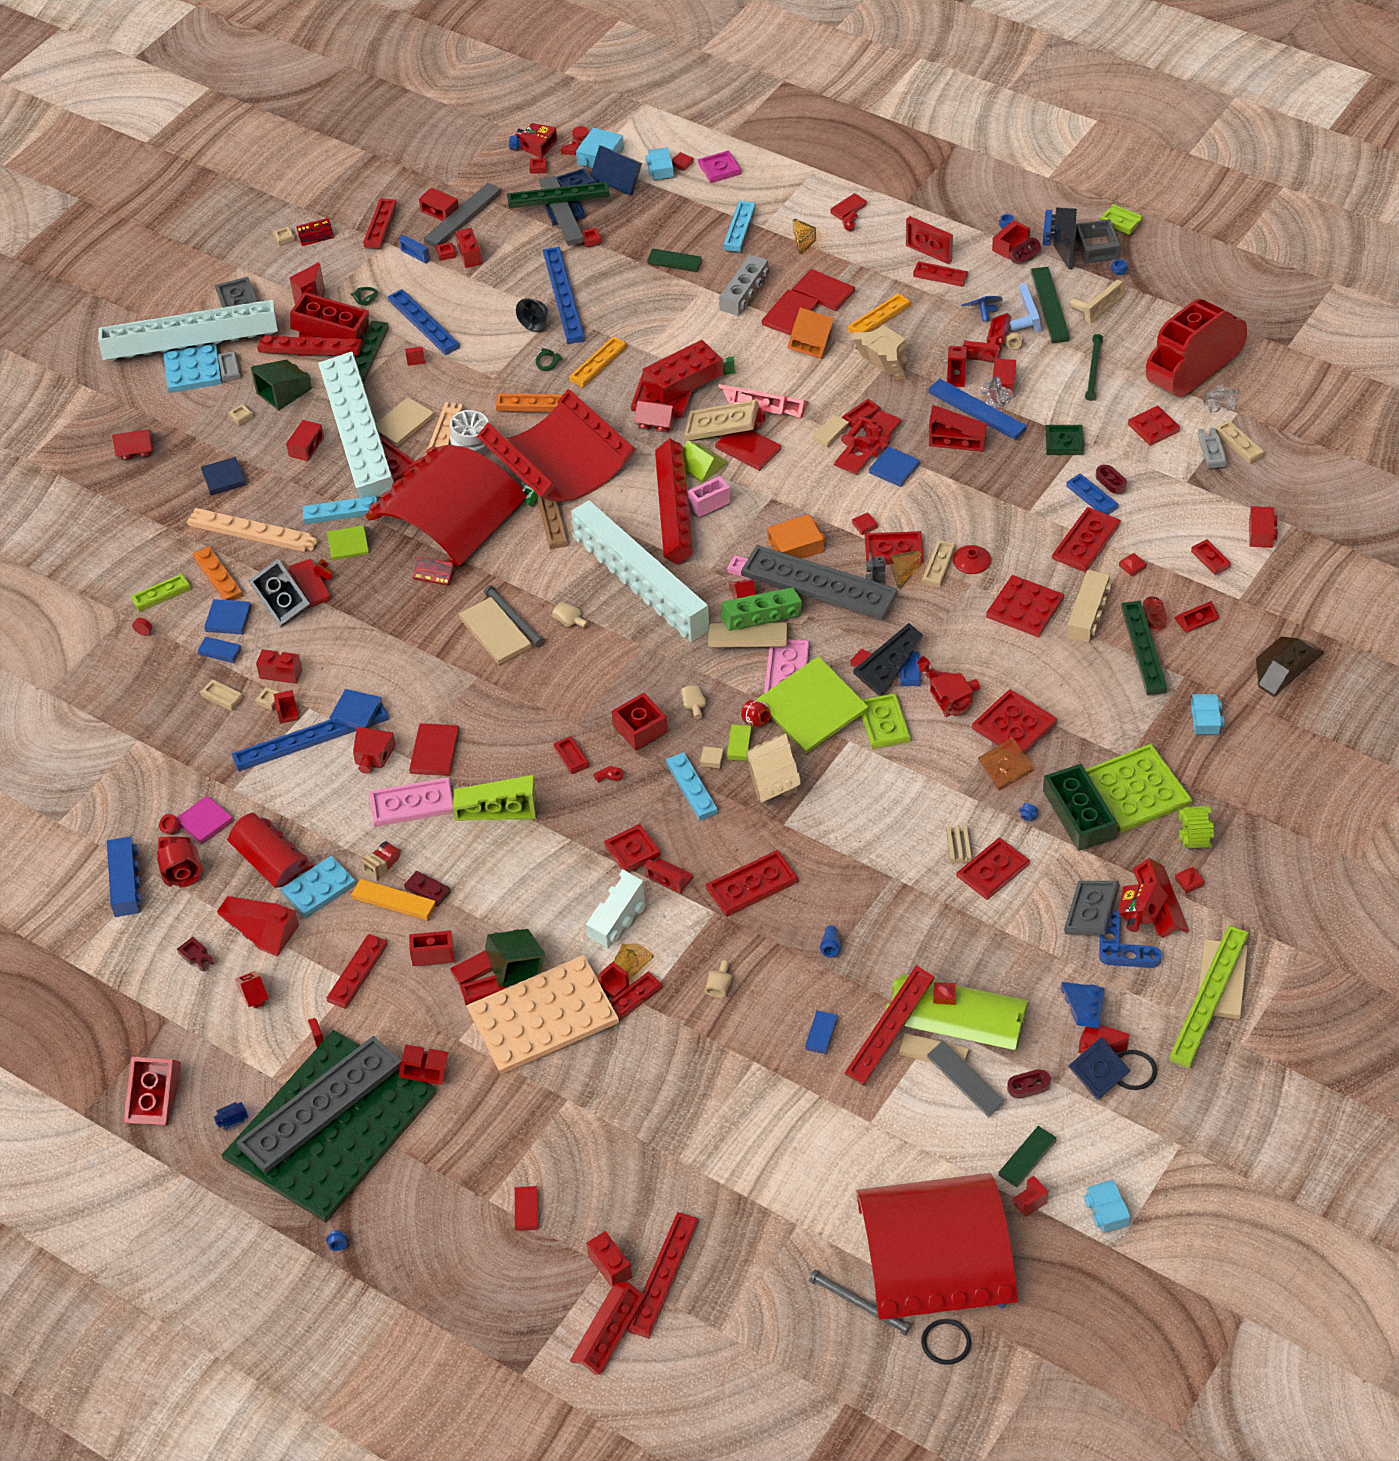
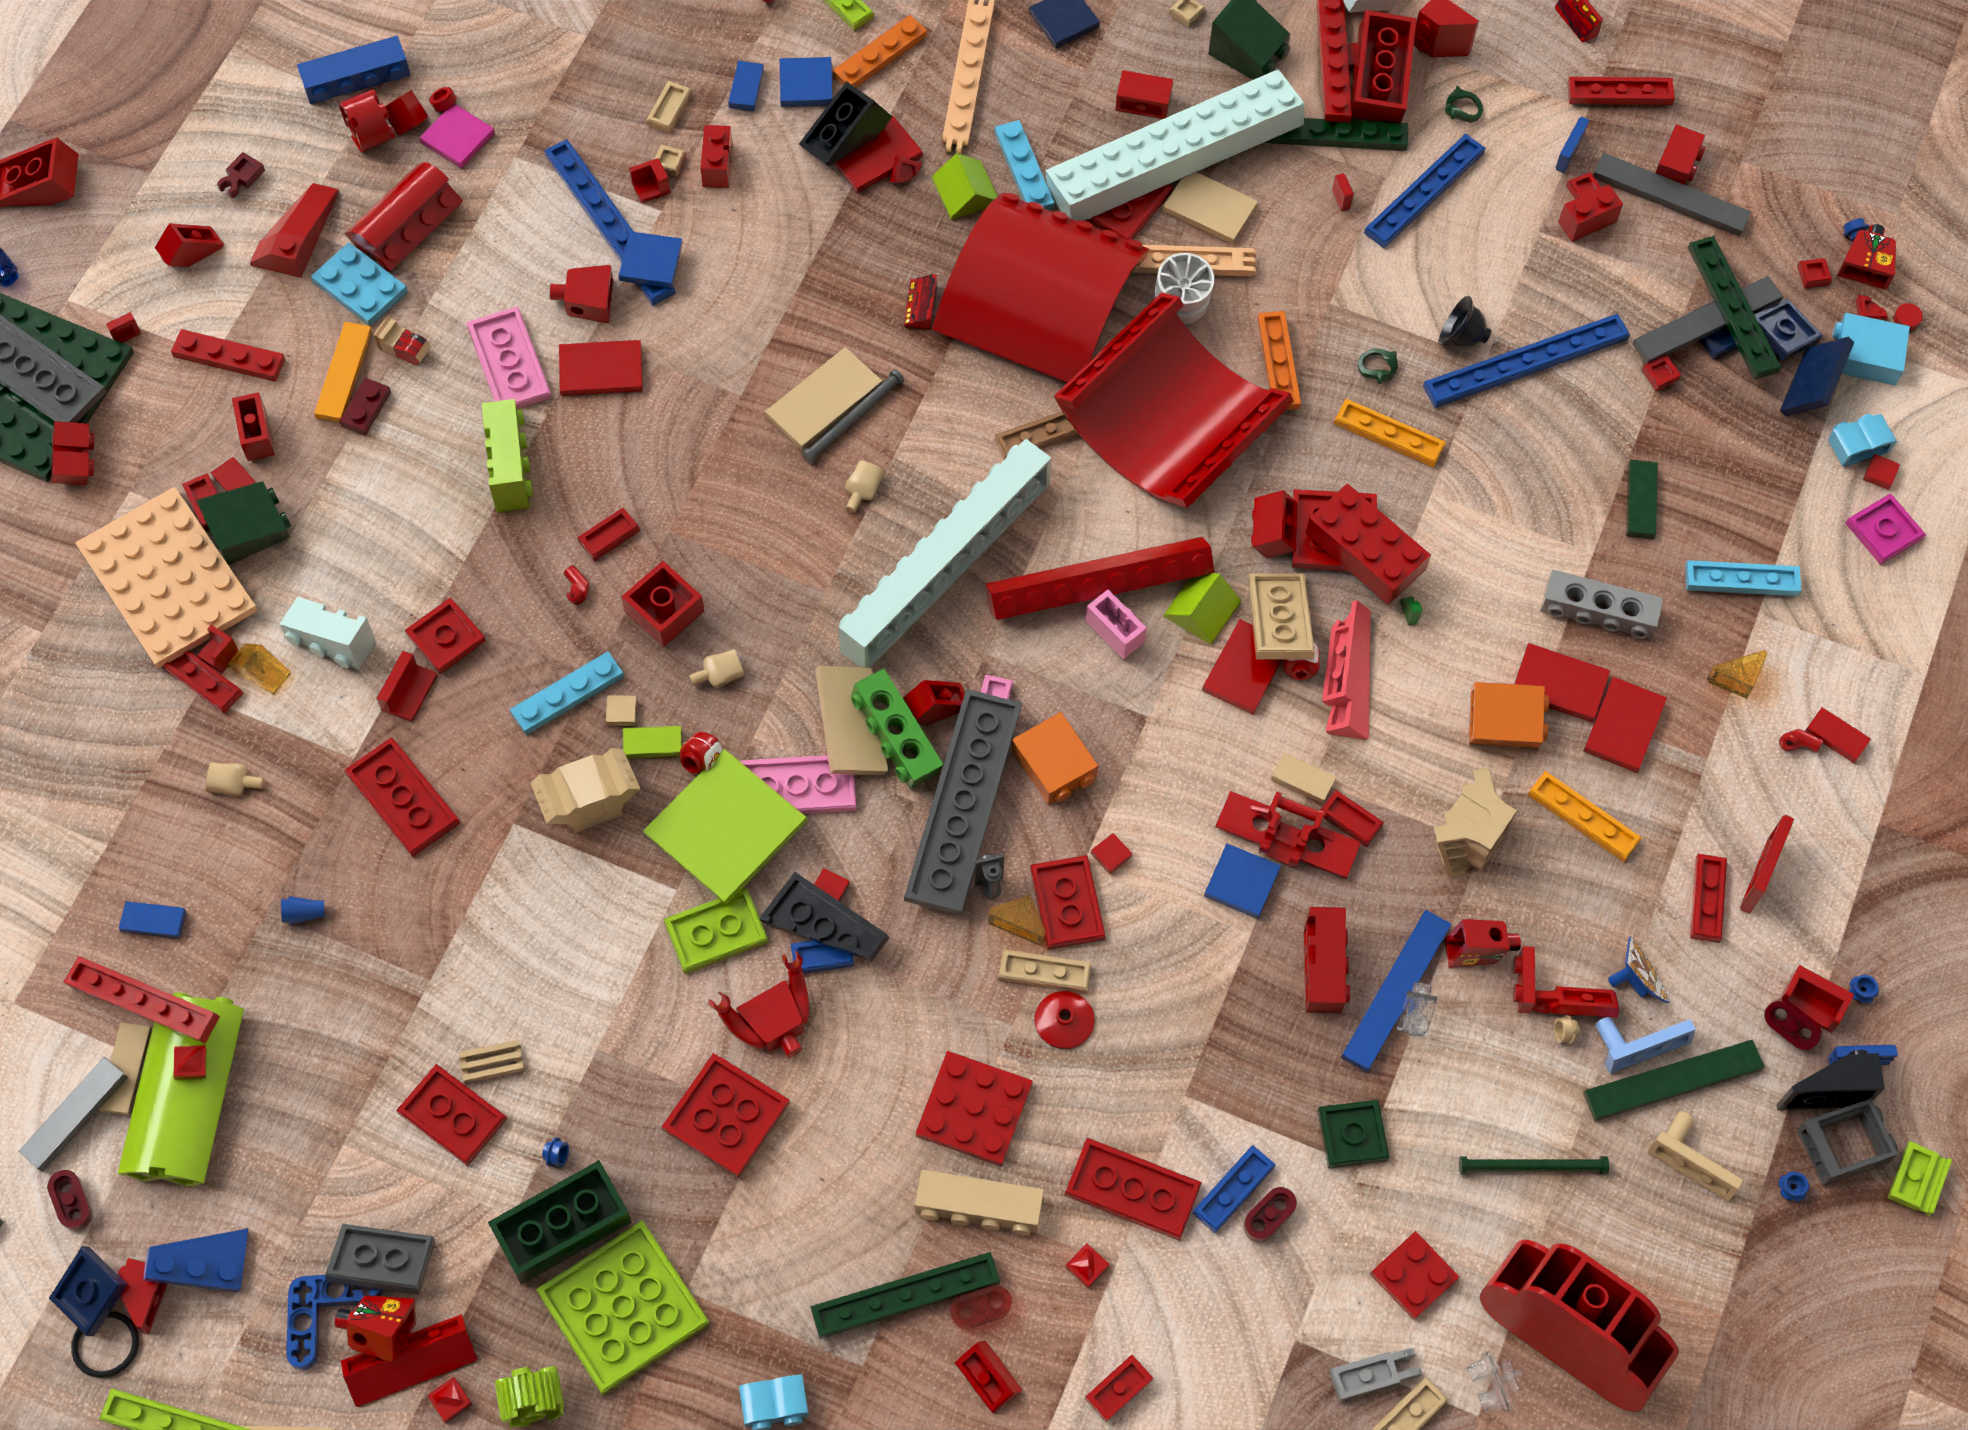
camera: 75 degrees right, 15 degrees up
clear orange tile [978,738,1034,791] -> none
red panel [991,358,1016,398] -> none

